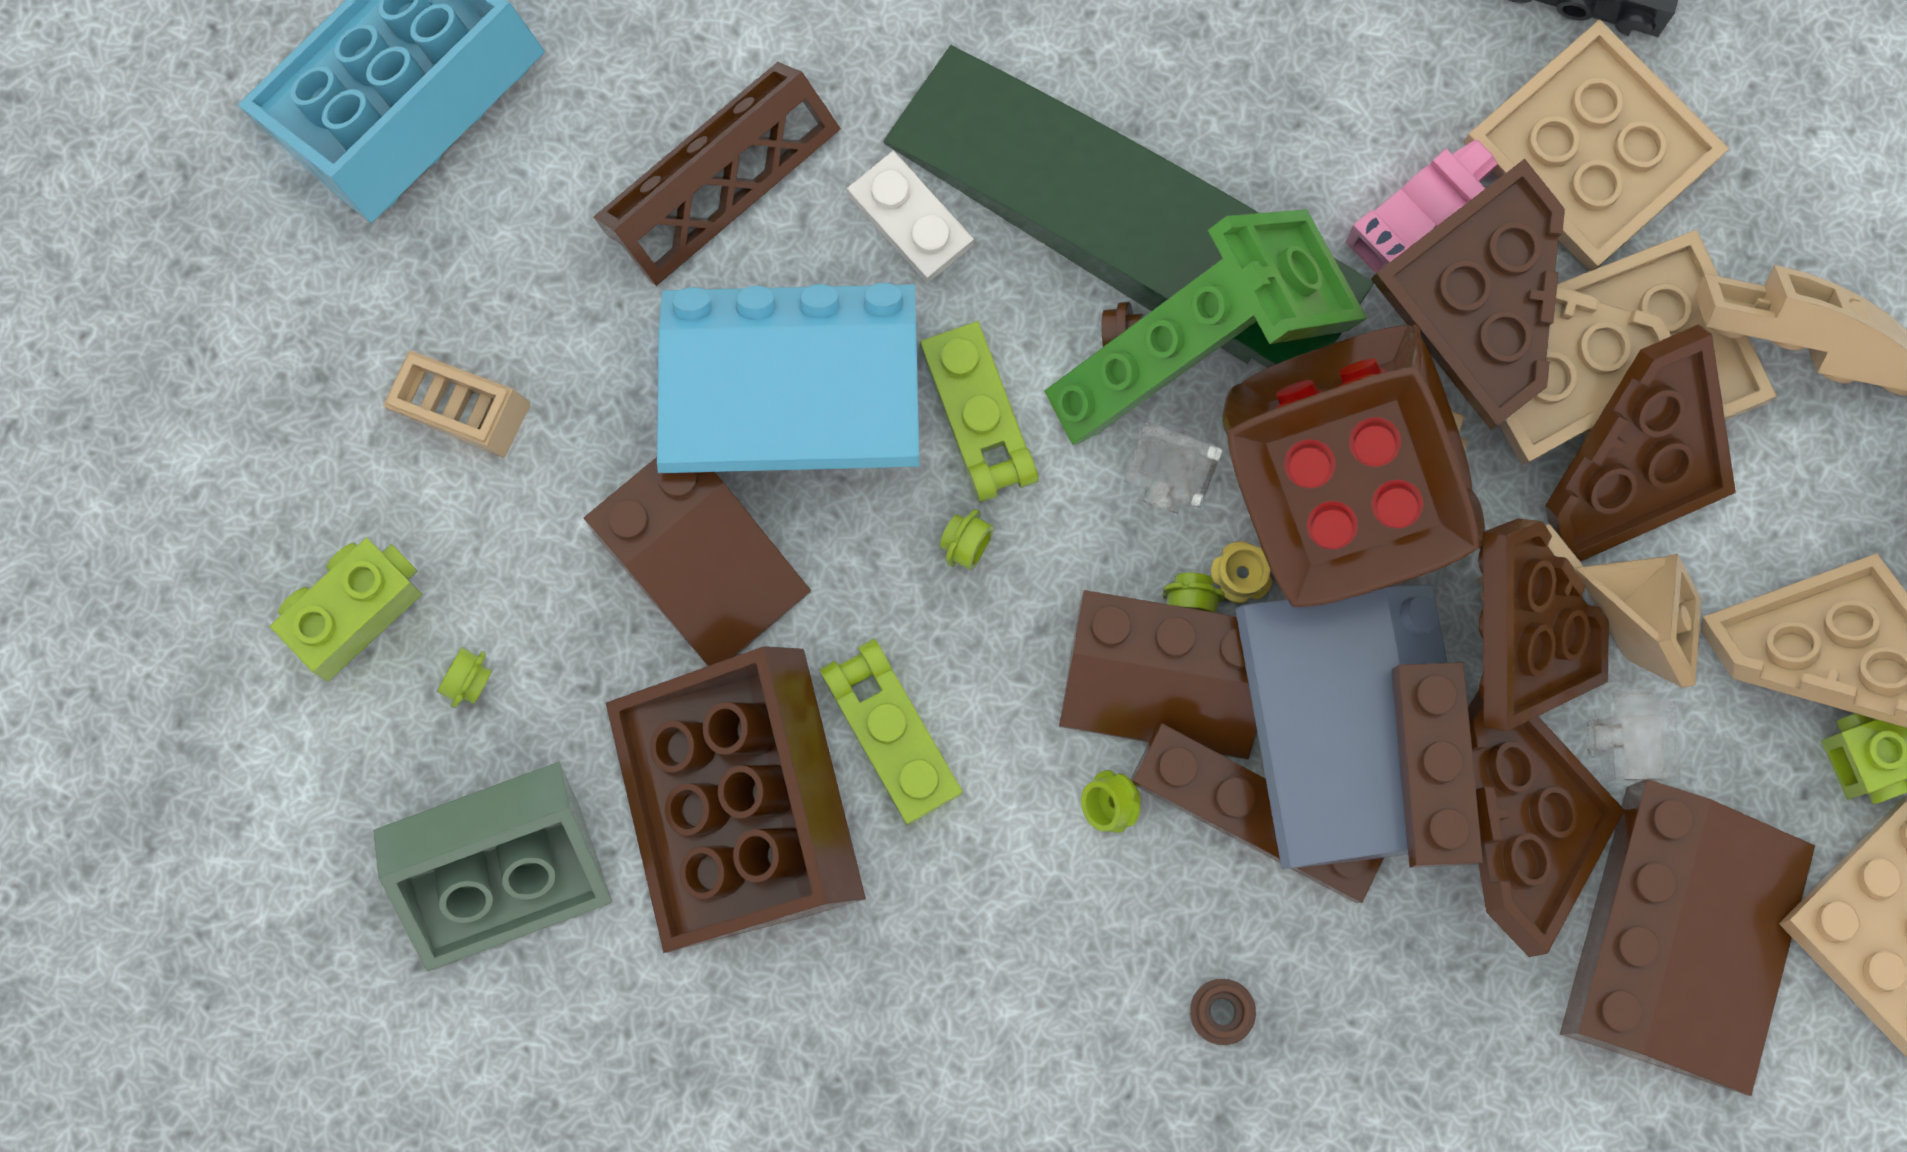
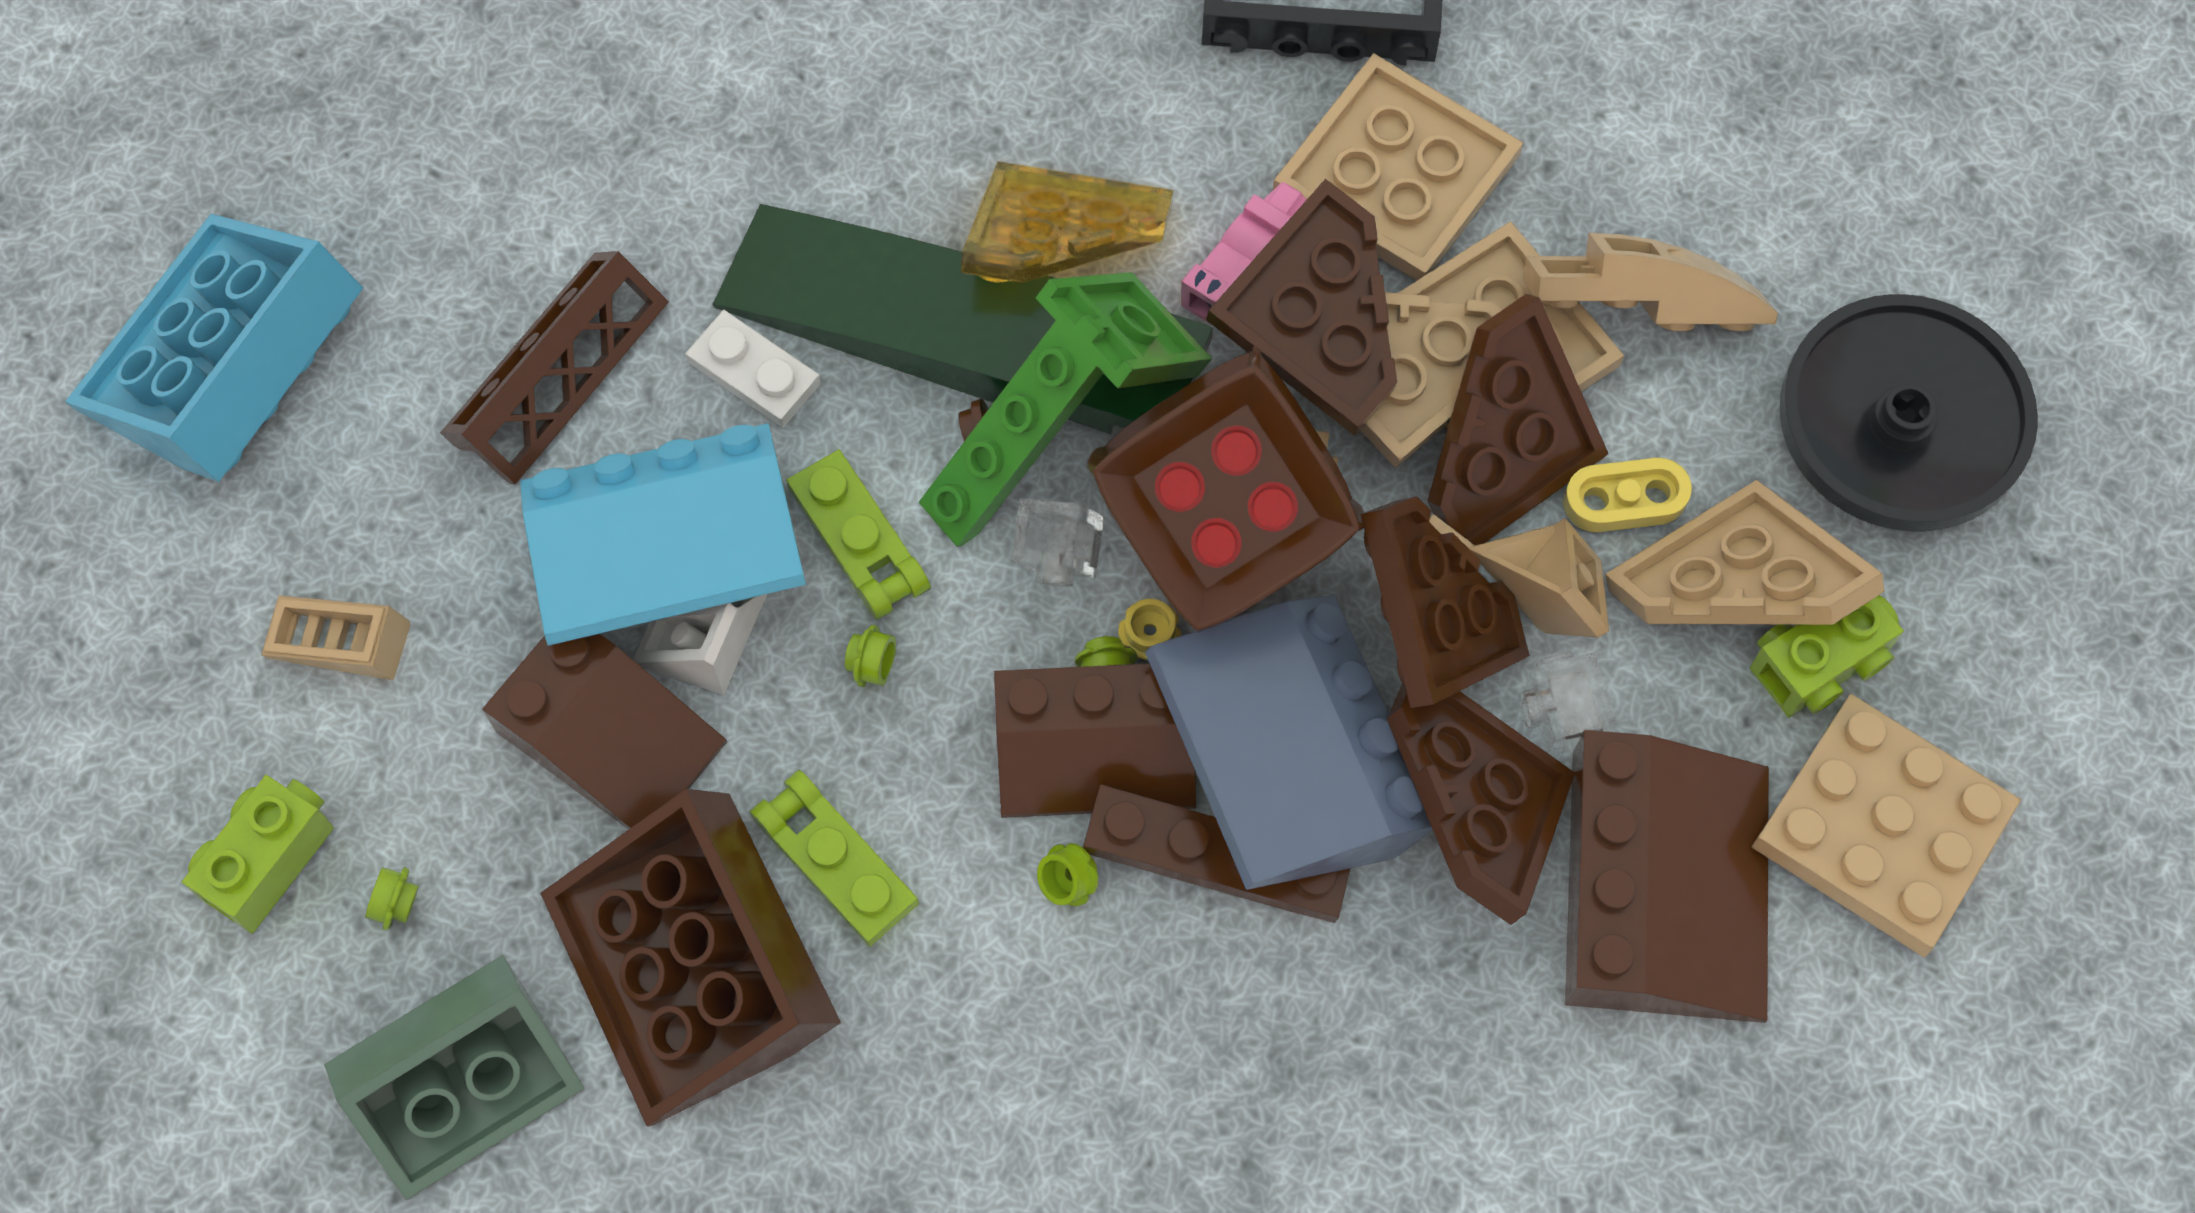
camera: 10 degrees left, 10 degrees down
reddish brown plate [1190,979,1256,1045] -> none
reddish brown plate [1392,662,1483,868] -> none
none -> white slope [633,594,767,695]
none -> clear yellow plate [961,161,1174,283]
none -> light yellow plate [1563,458,1692,532]

